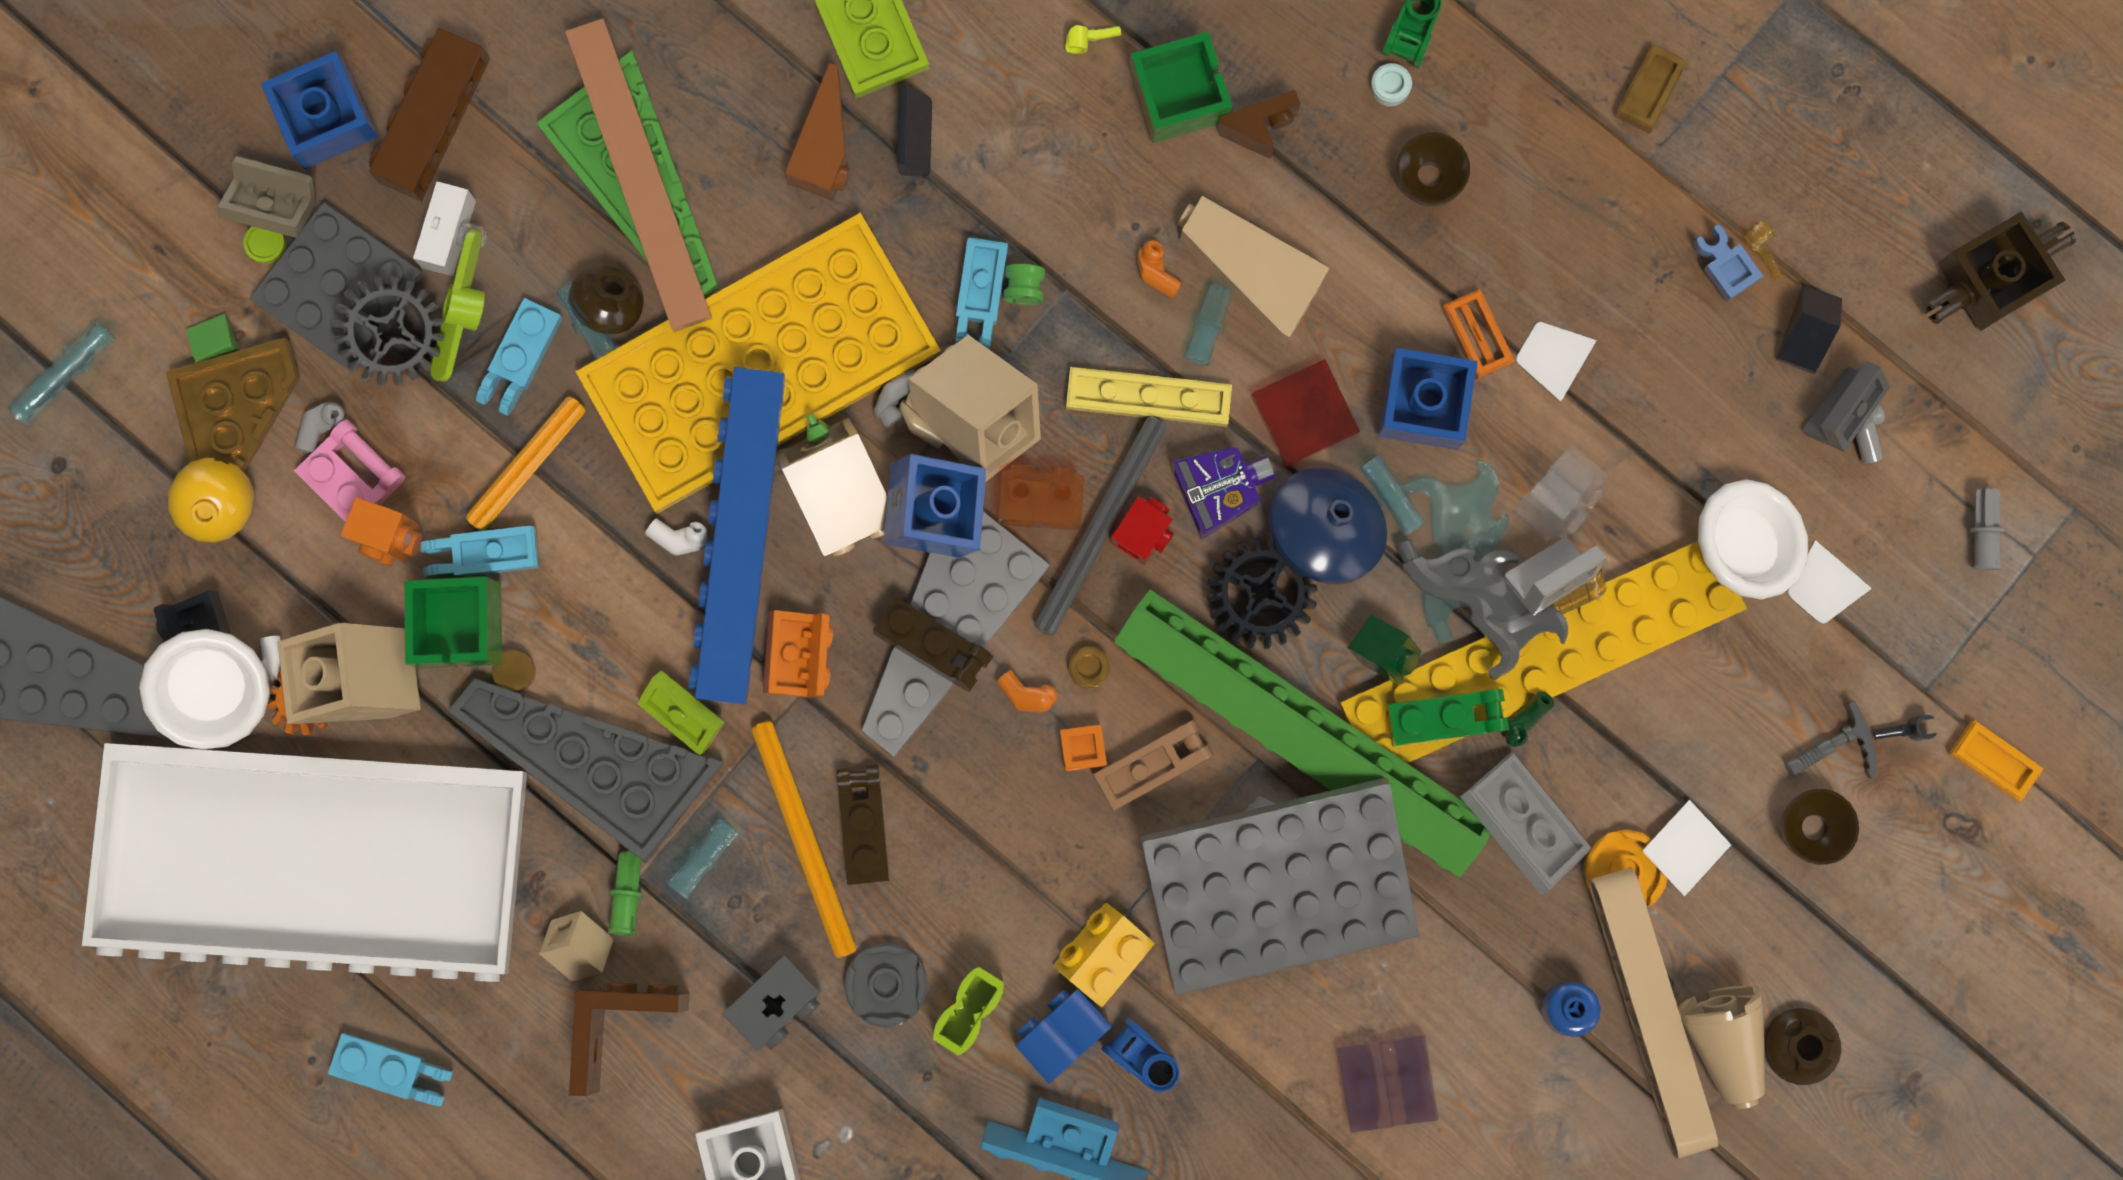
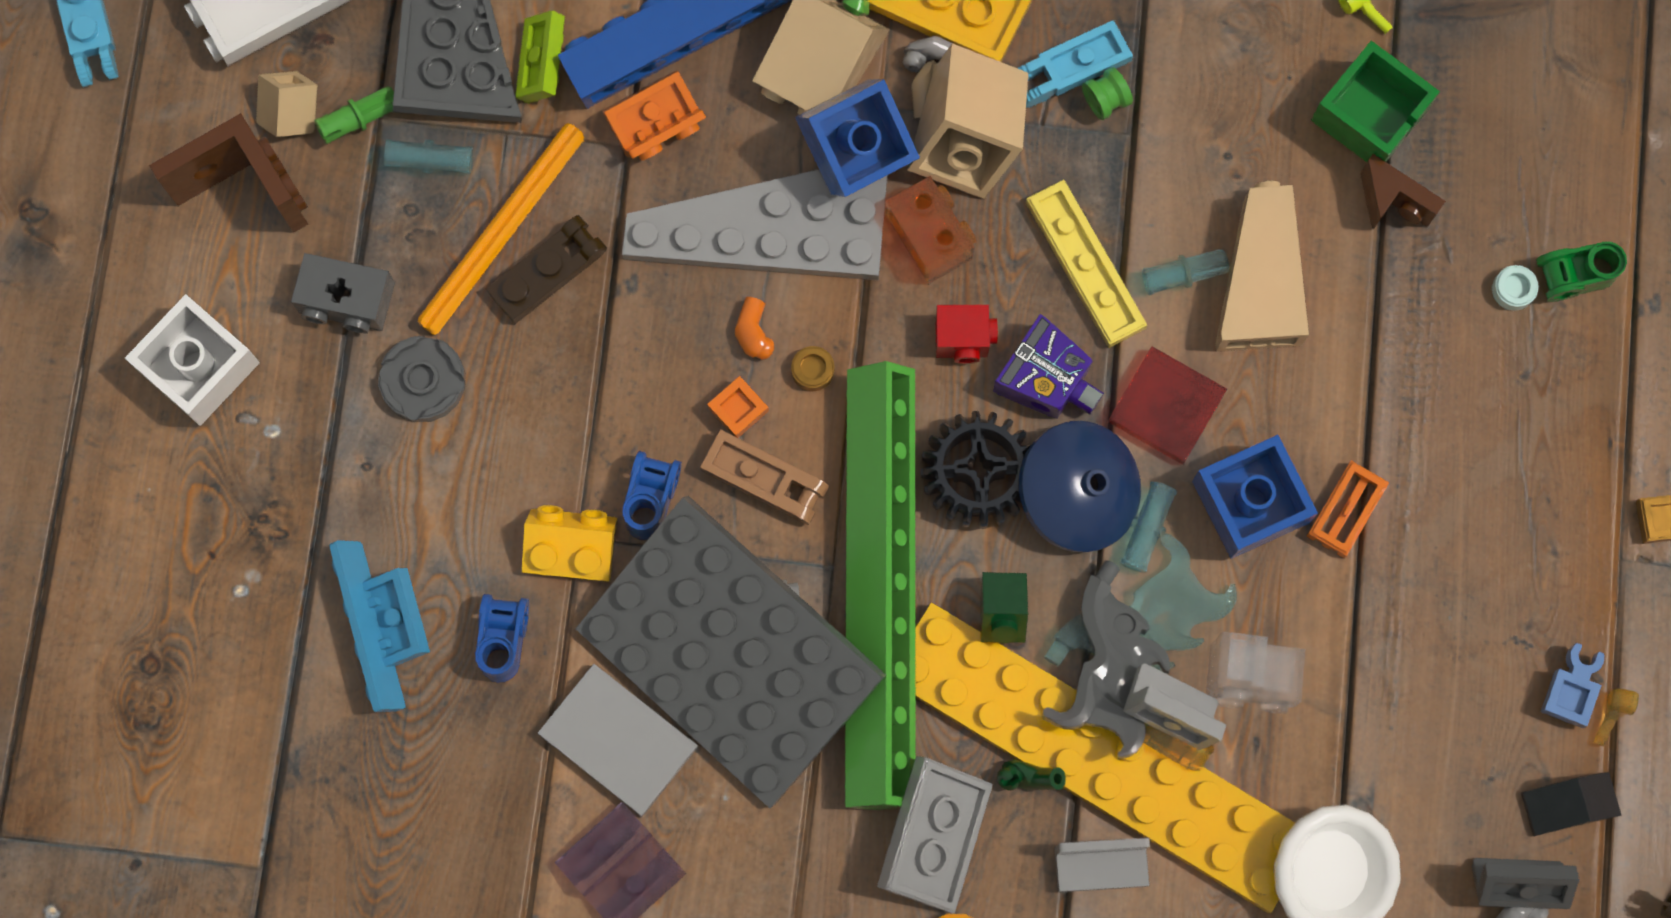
camera: 60 degrees right, 5 degrees down
dark brown plate [873,597,993,692] -> none
lime brick [933,967,1005,1056] -> none
blue brick [1015,988,1112,1084] -> none
dark grey axle [1035,416,1167,636] -> none
orange arm [1137,240,1183,300] -> none
green plate [1387,689,1510,747] -> none
dark brown piece [1396,132,1470,206] -> none
white sticker [1516,322,1597,401] -> none
none -> light grey tile [538,664,698,817]
none -> blue piece [622,451,682,540]
none -> light grey panel [1054,838,1150,893]

